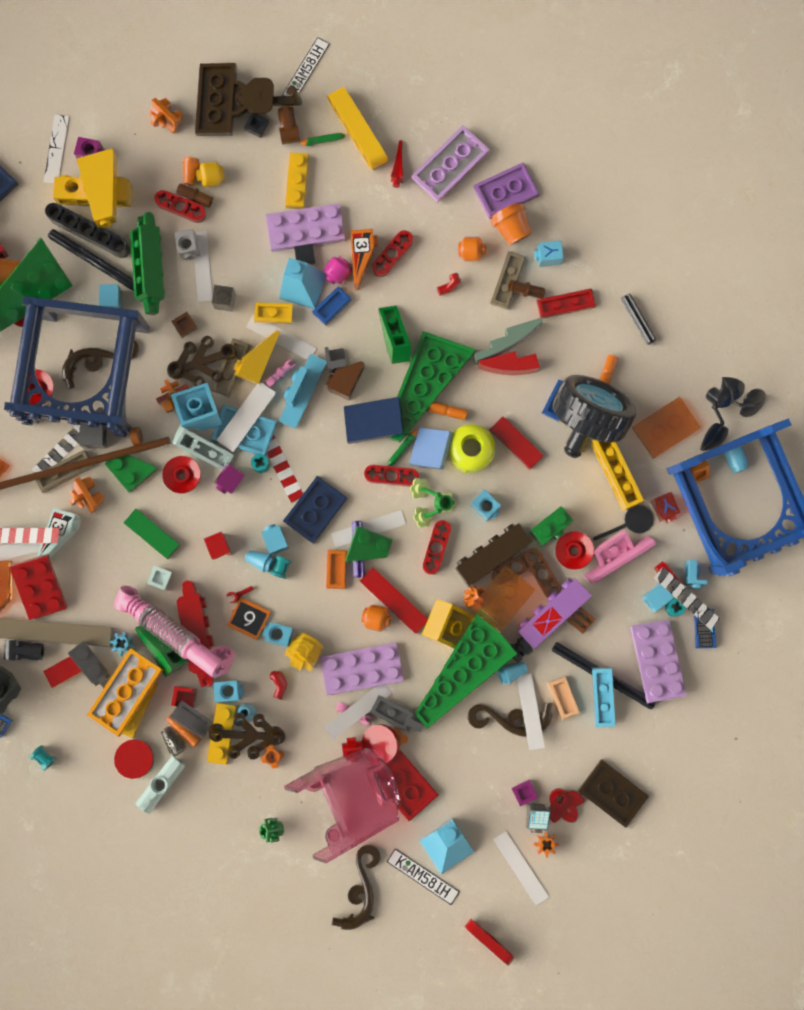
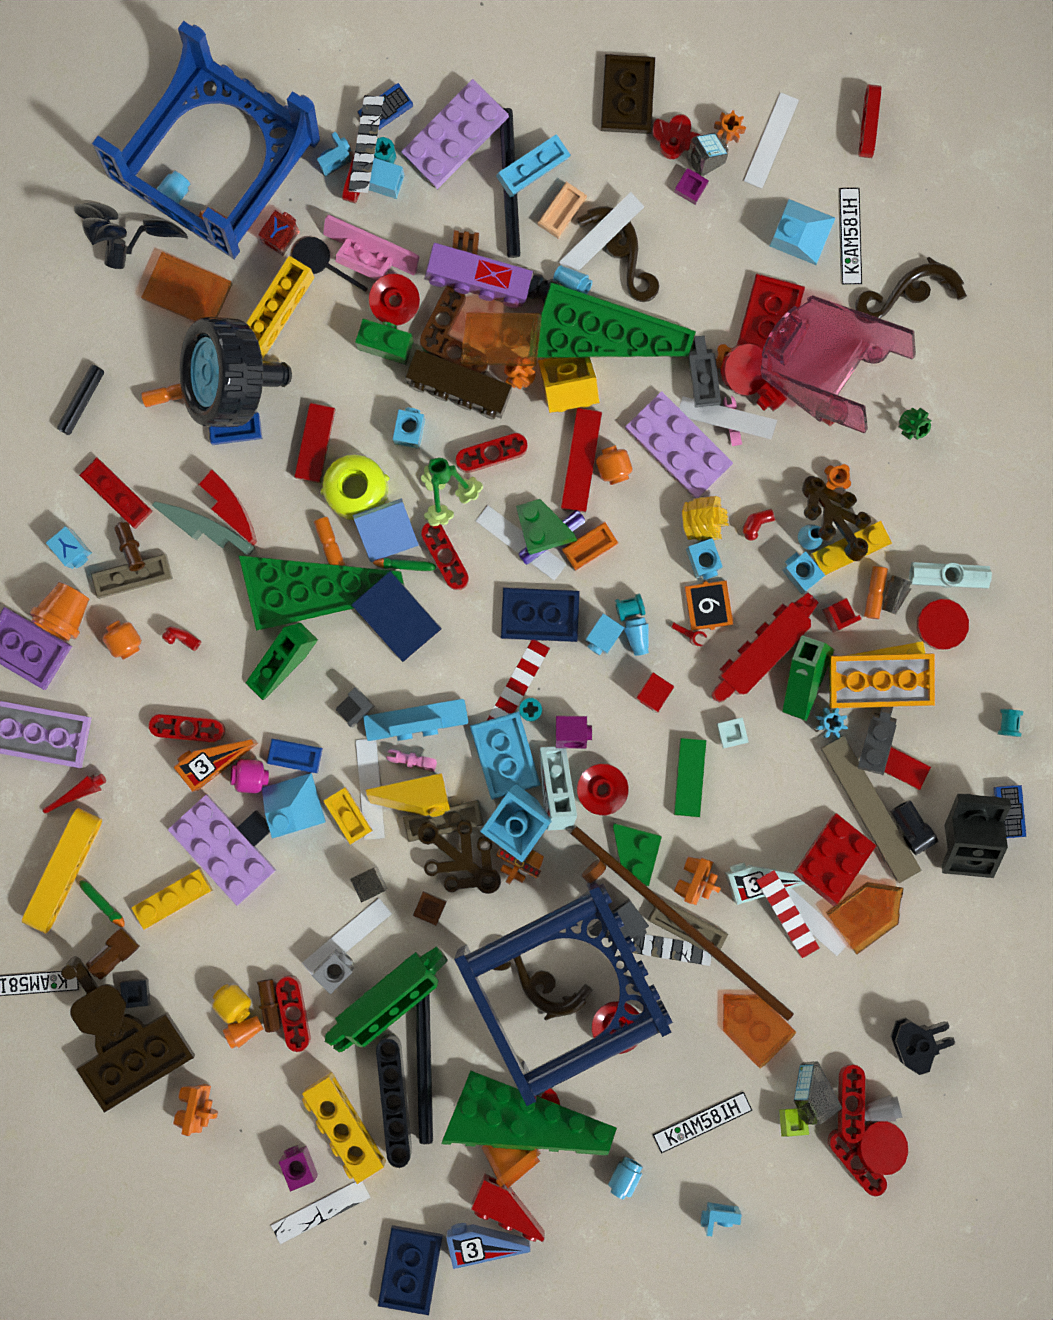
camera: 125 degrees left, 5 degrees up
yellow slope [76,148,117,228] -> none
medium azure brick [99,284,122,308] -> none
bright pink piece [114,585,236,678] -> none
flat silver tile [169,700,213,739] -> none
white sticker [216,382,276,452] -> none
reddish brown slope [326,361,365,400] -> none

